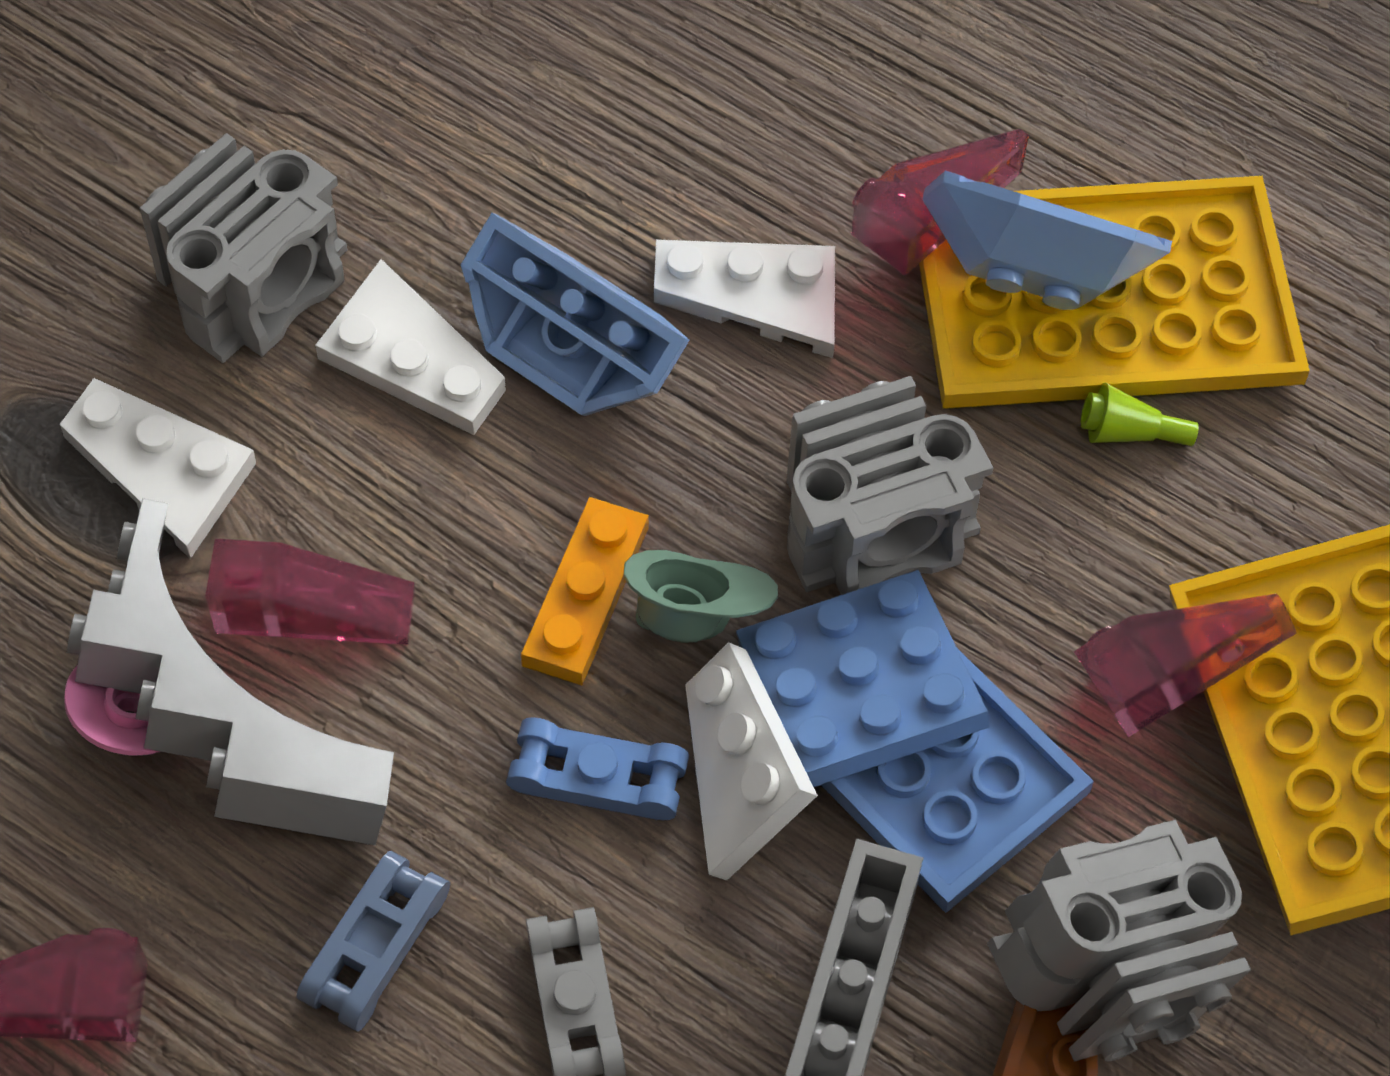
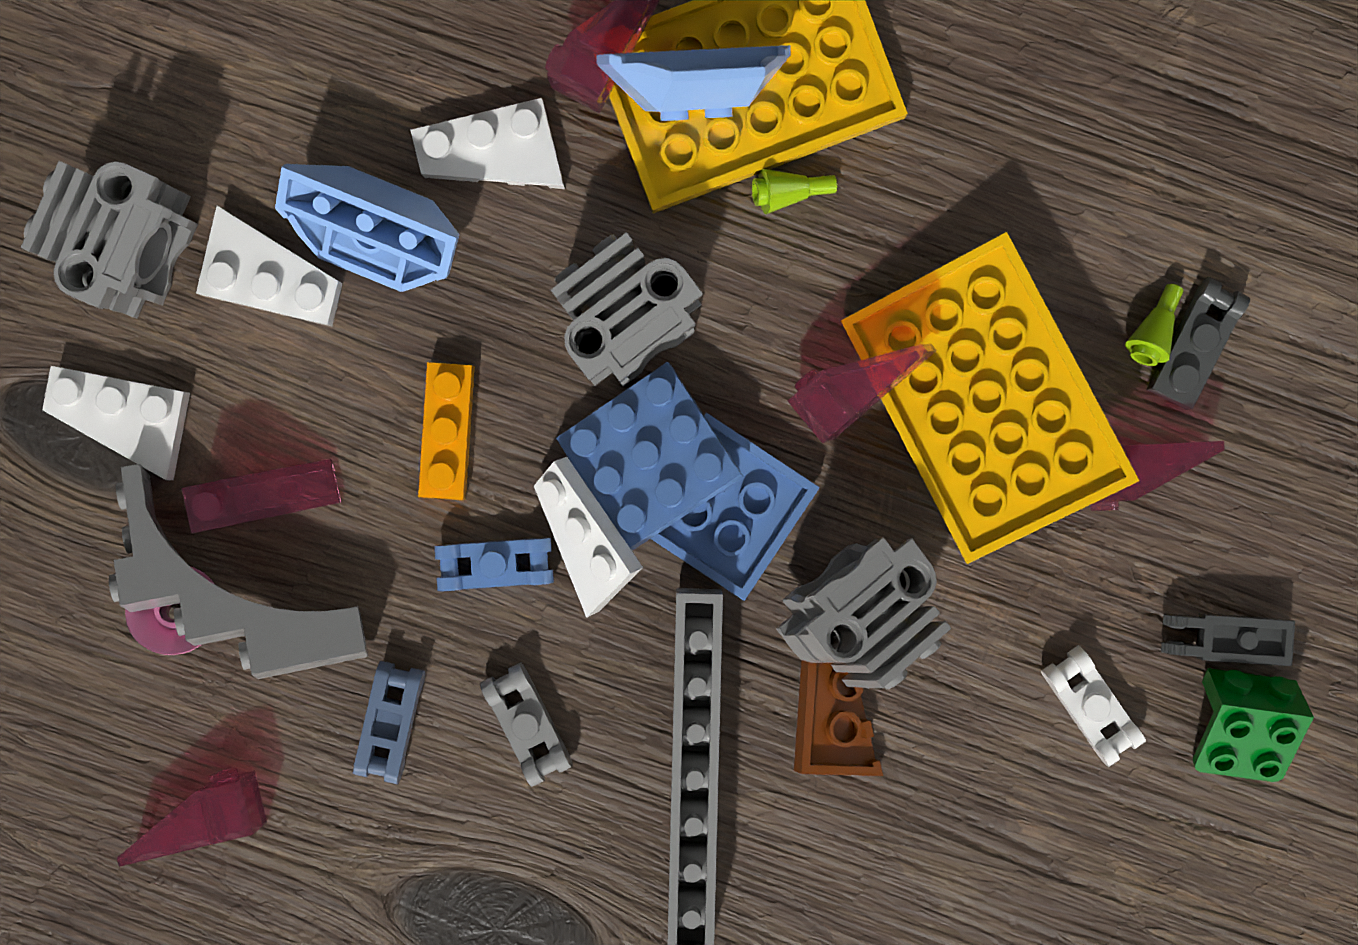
camera: 15 degrees left, 30 degrees up
sand green piece [623,550,778,643] -> none

